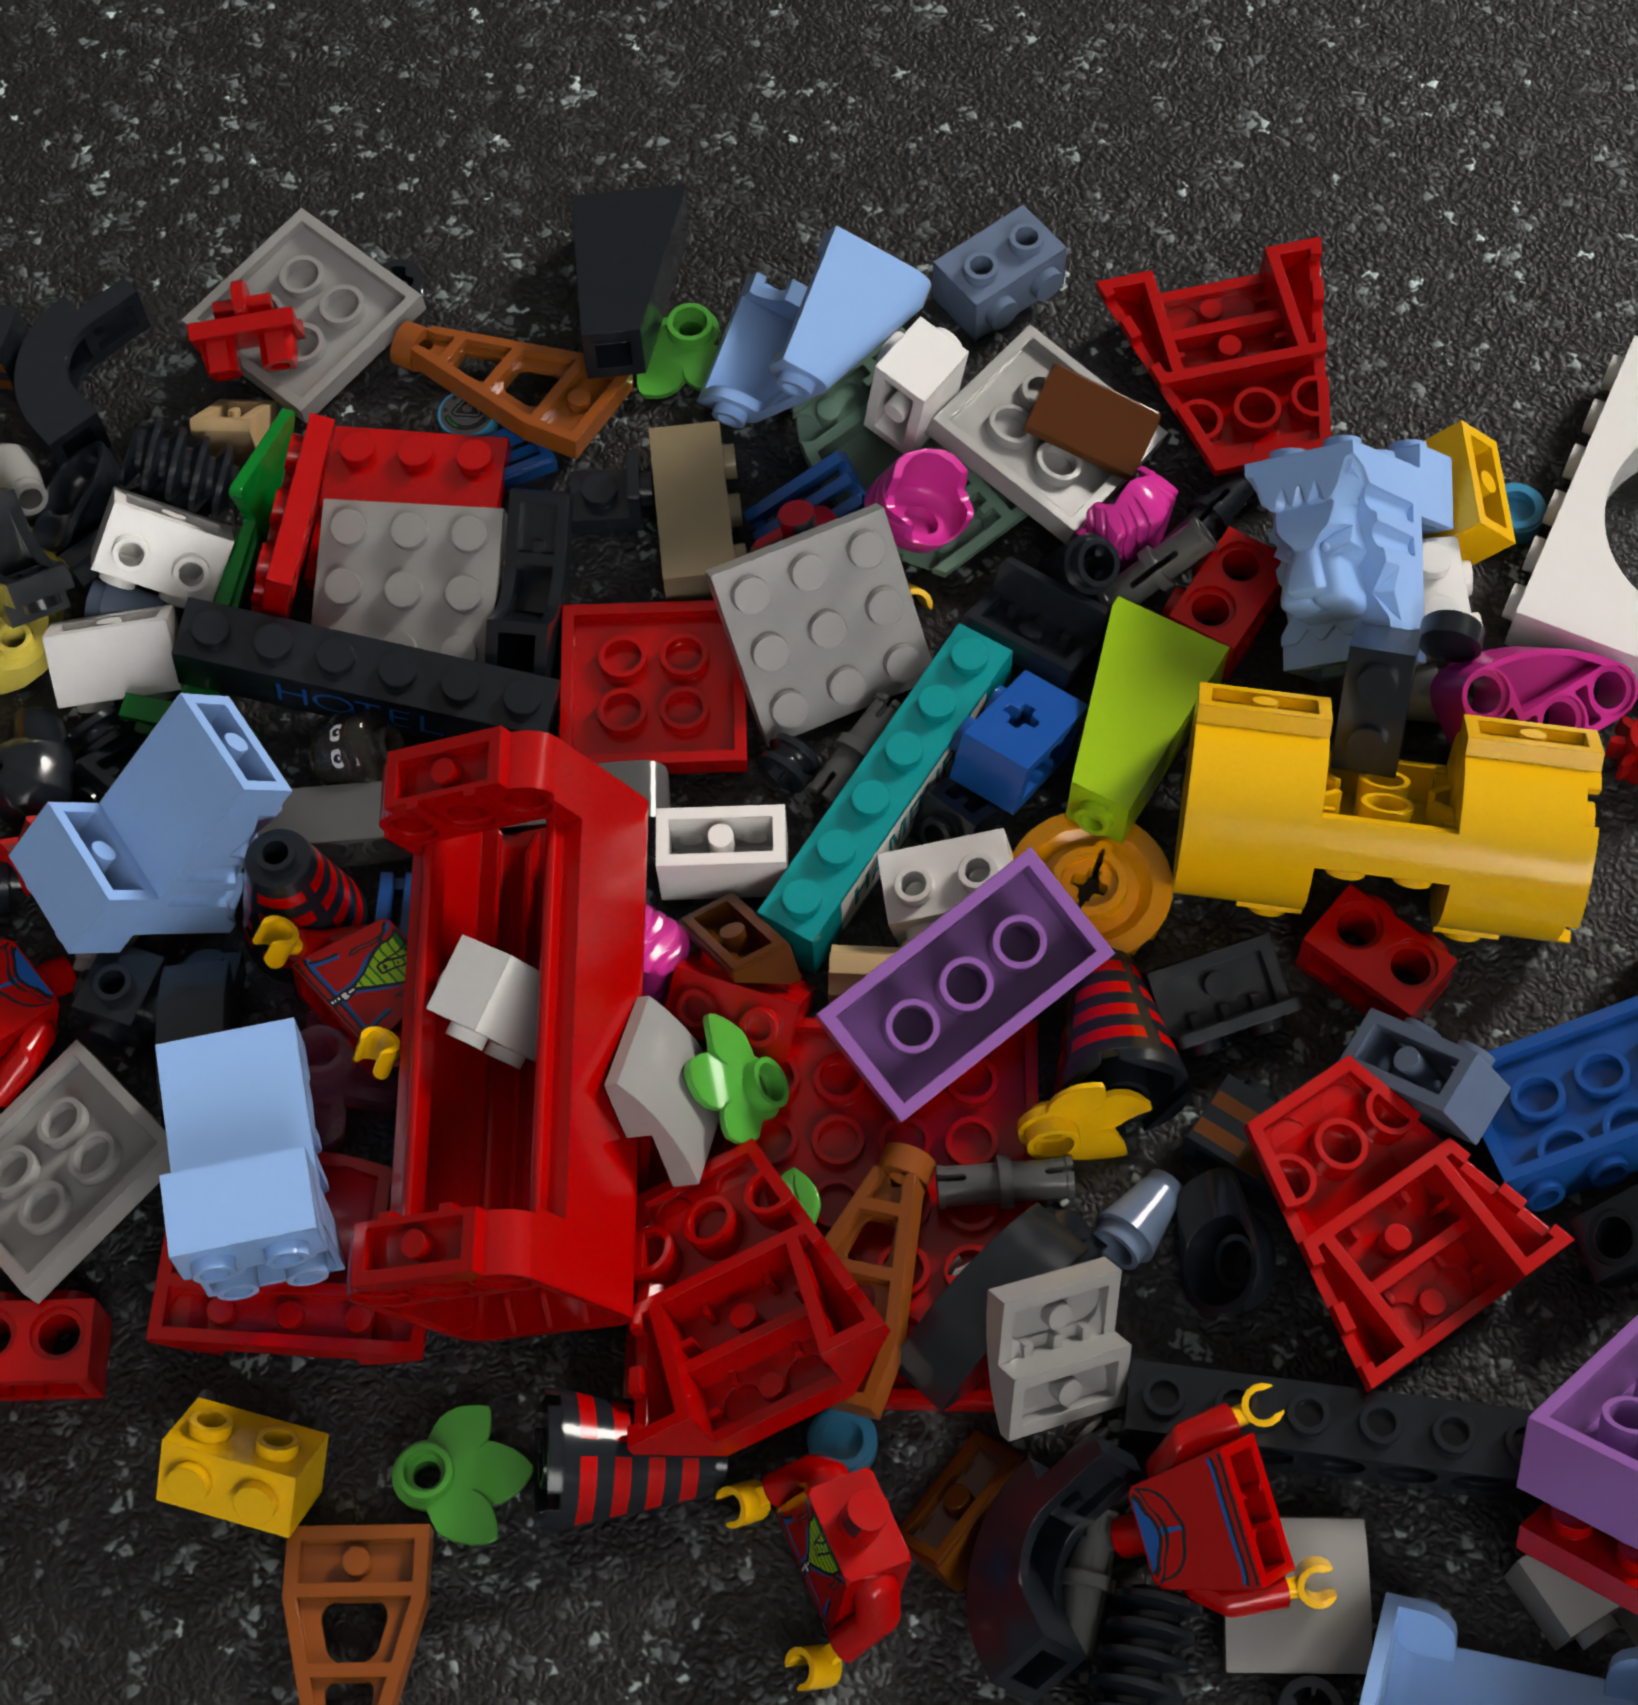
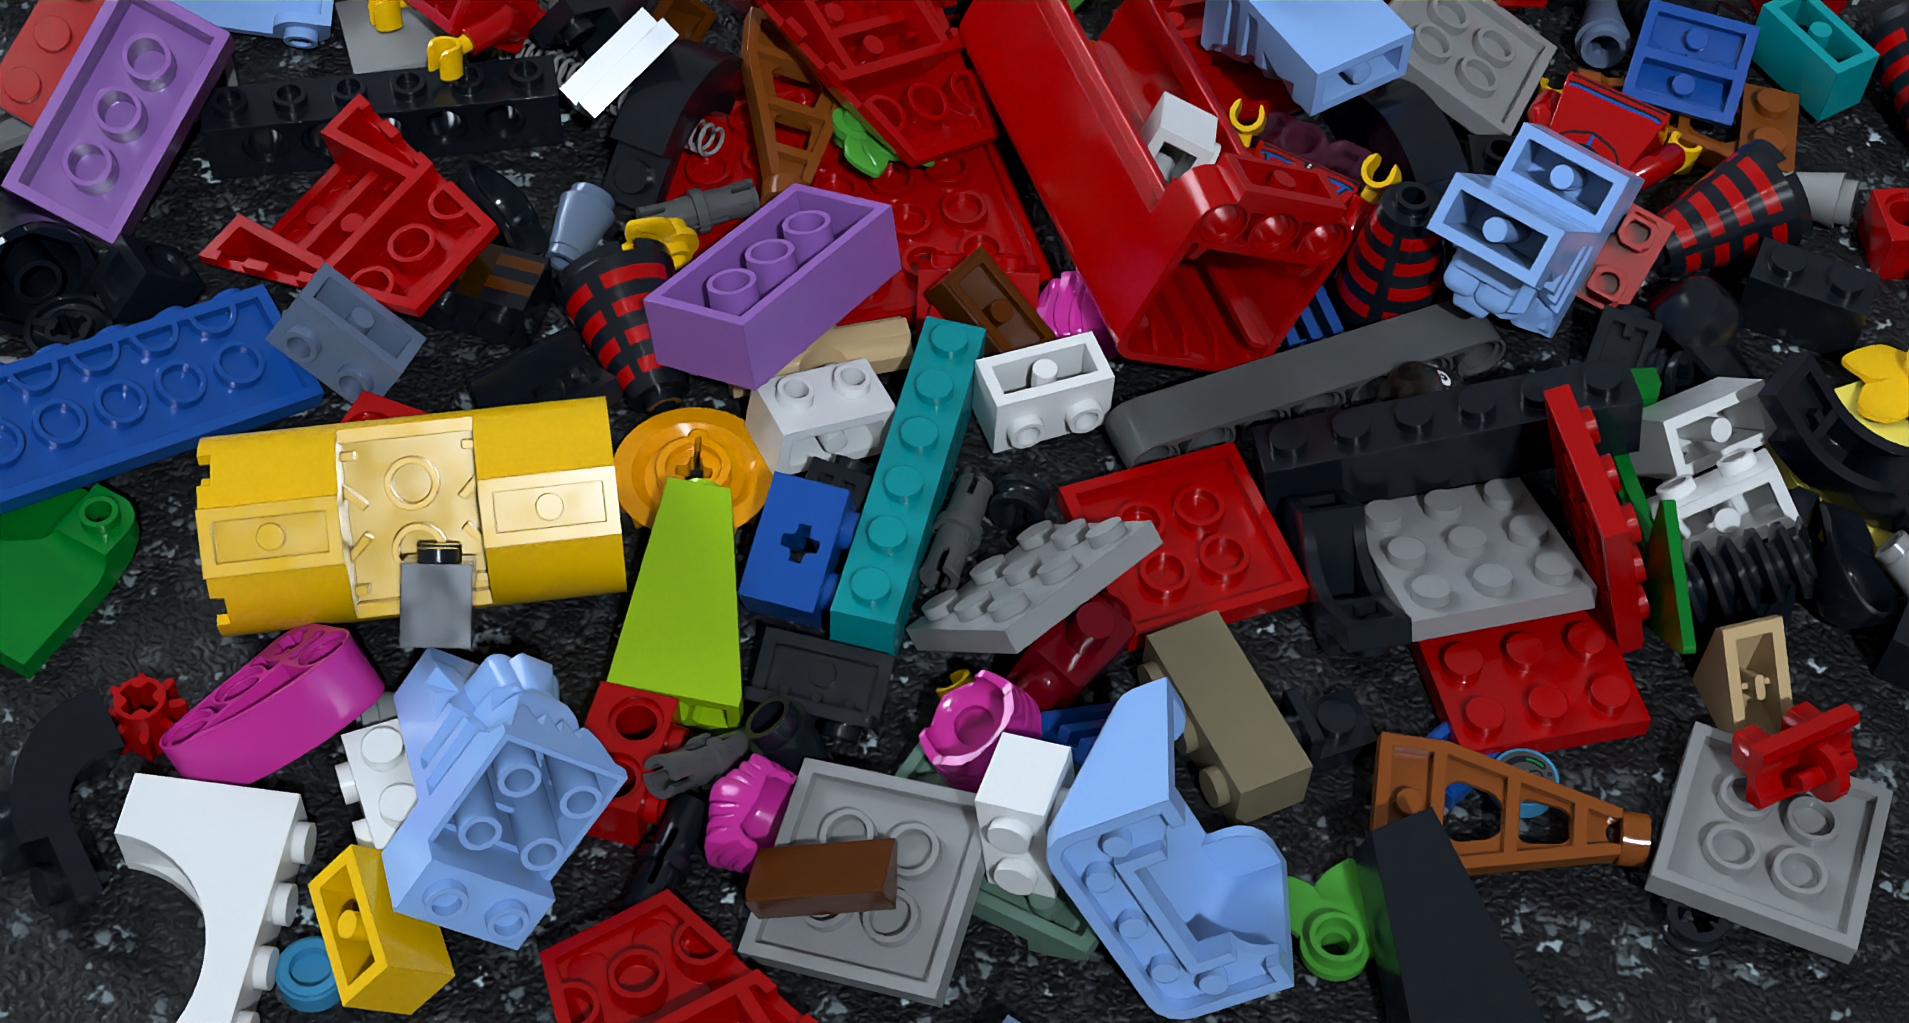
camera: 155 degrees right, 10 degrees down
light grey slope [604,996,719,1187] -> none
bright green plate [683,1013,789,1145] -> none
black tile [1419,610,1485,663] -> none

